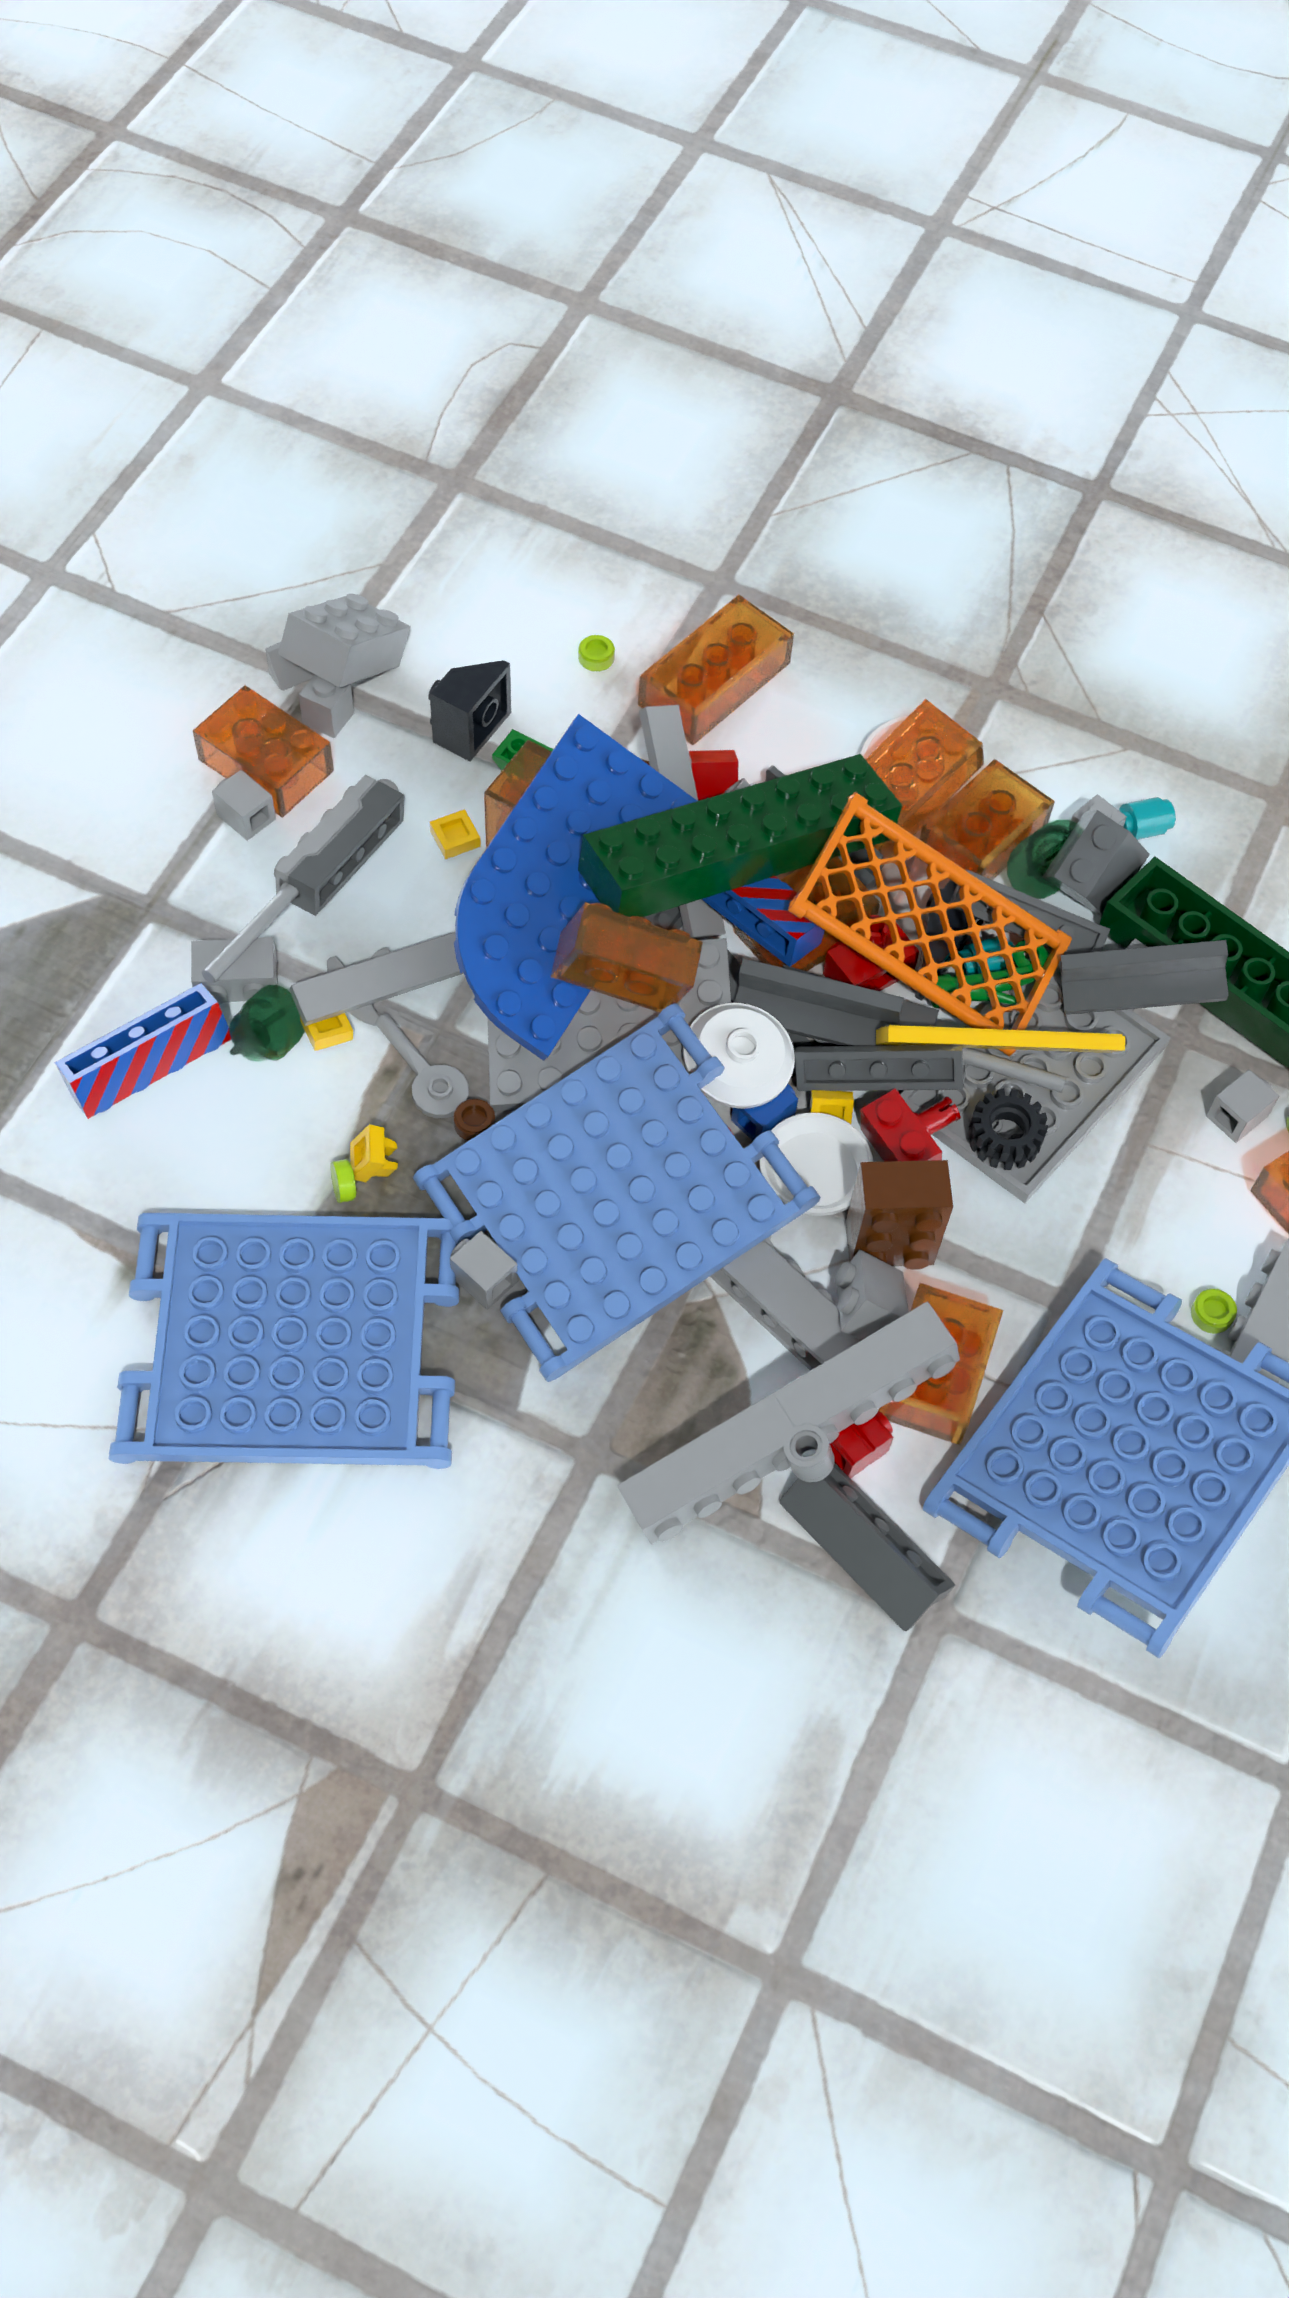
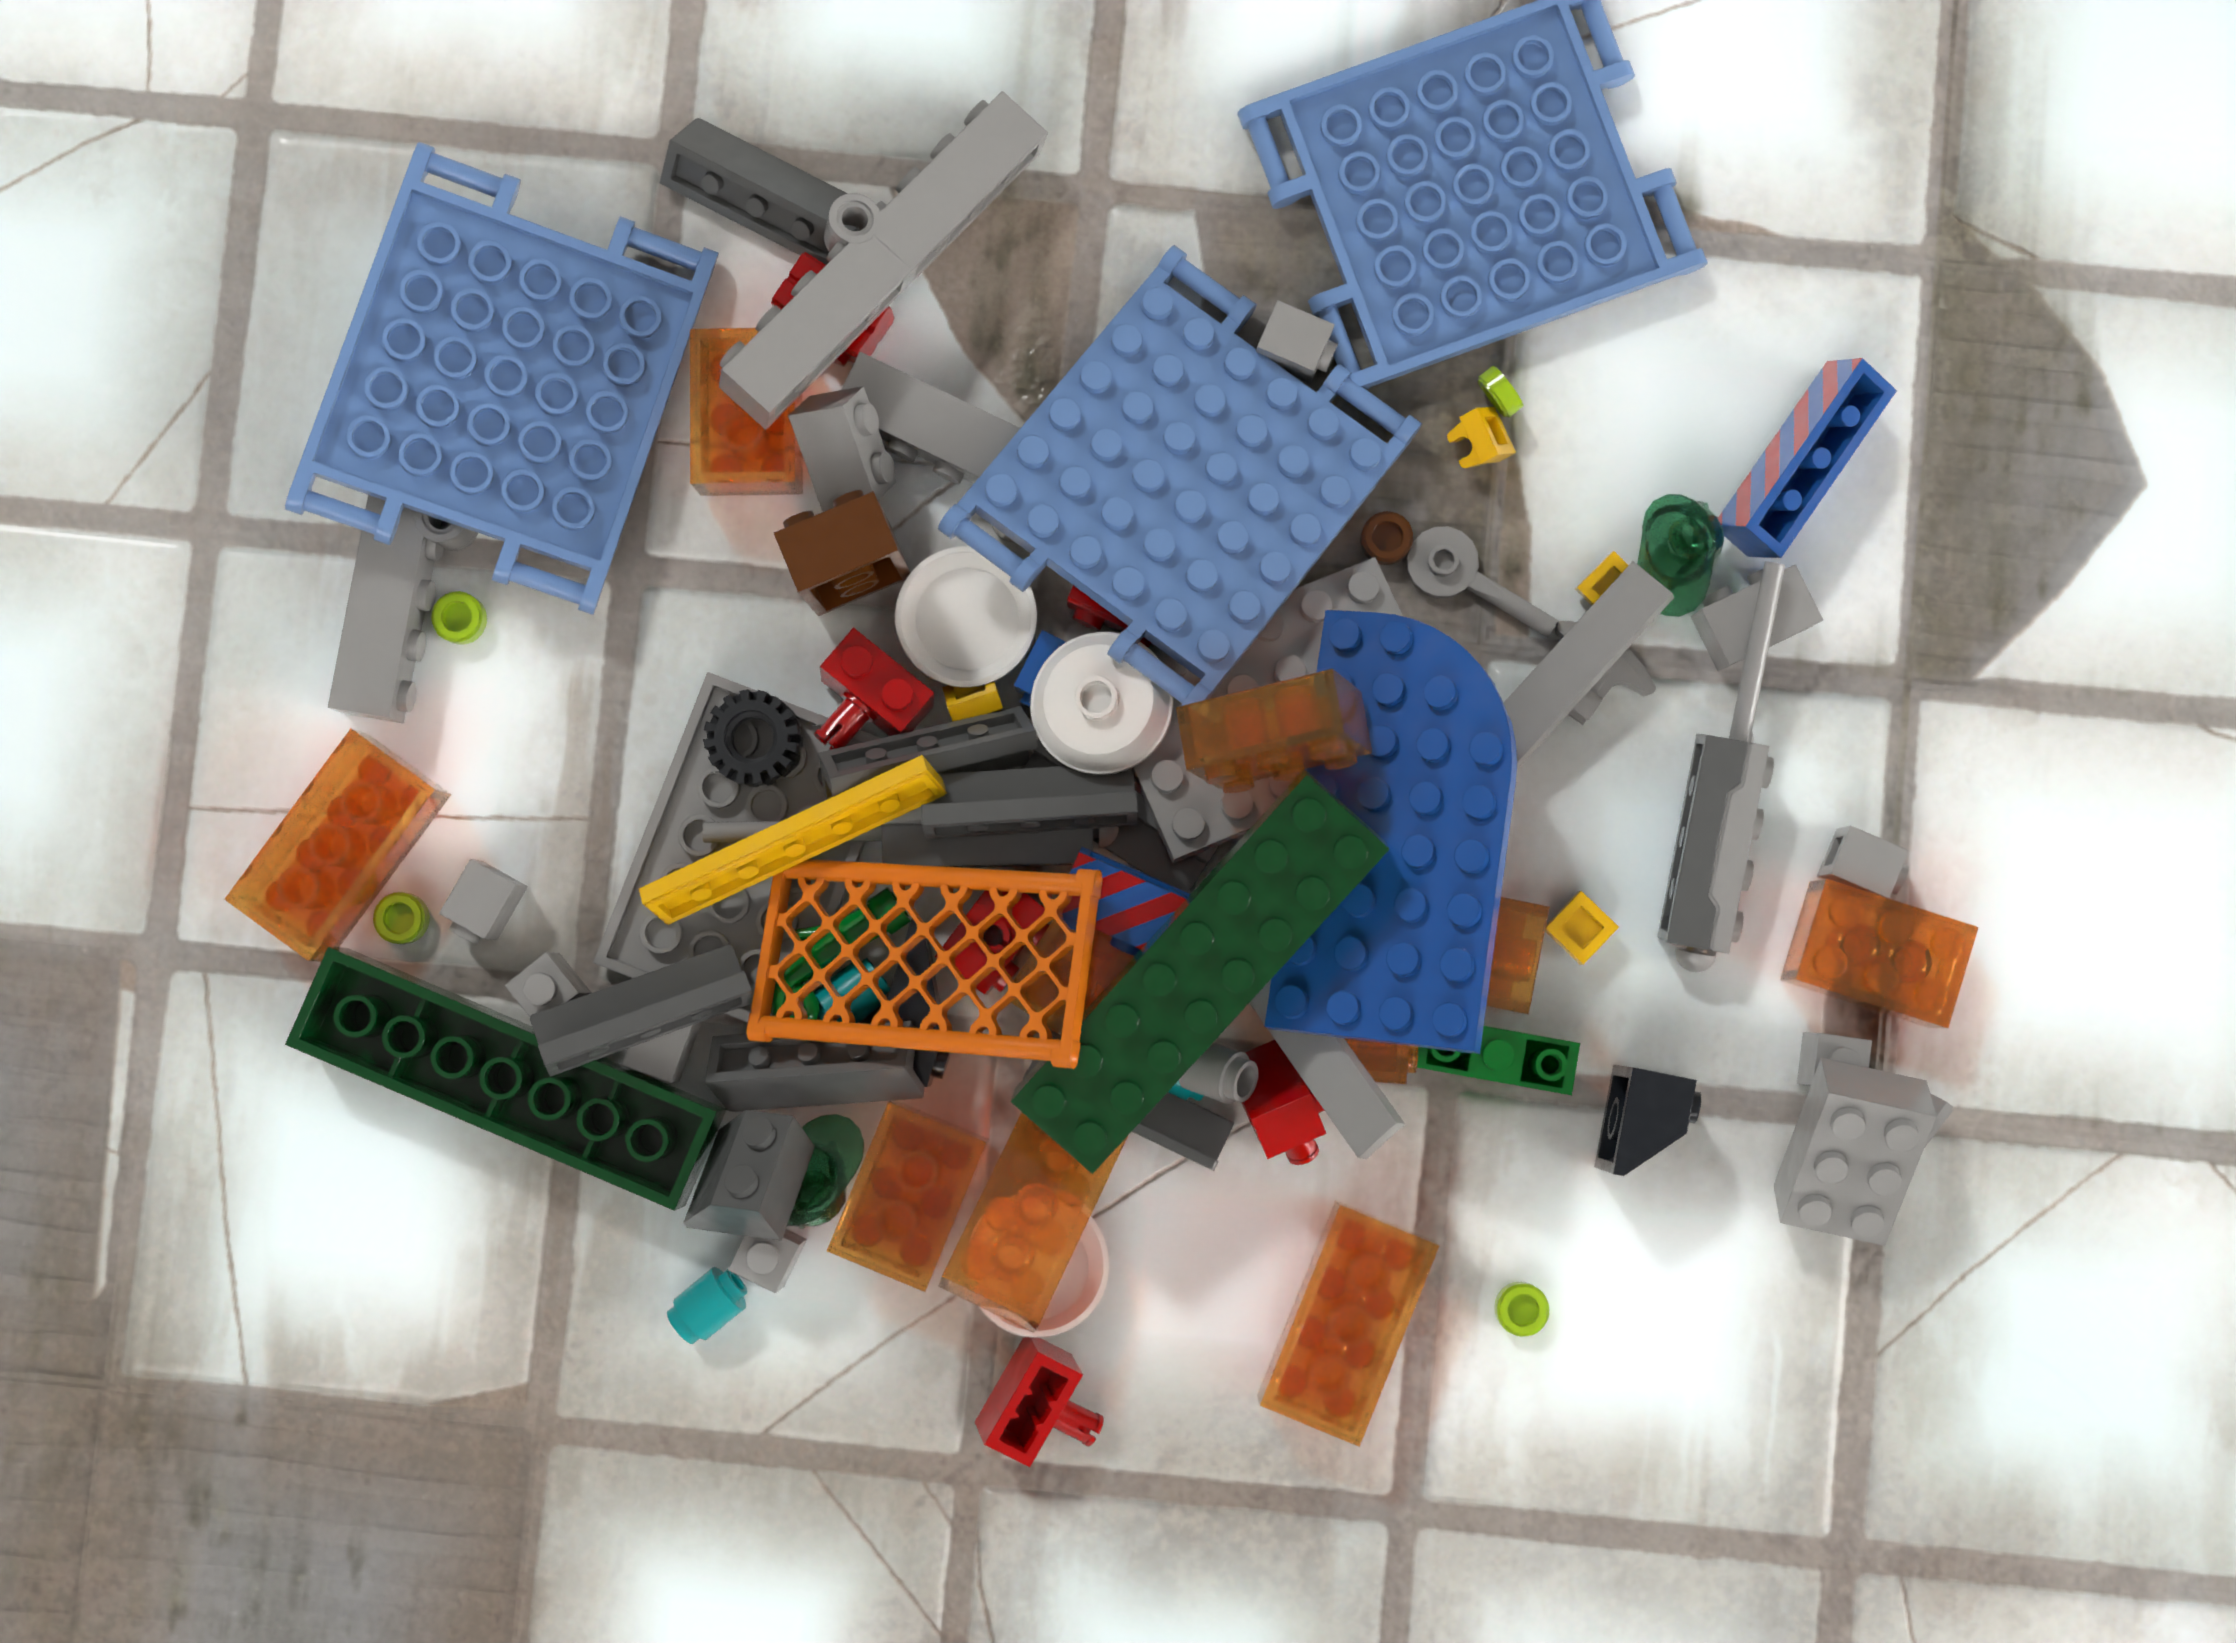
camera: 170 degrees right, 25 degrees up
none -> light grey brick [504,952,592,1017]
none -> red brick [975,1337,1104,1467]

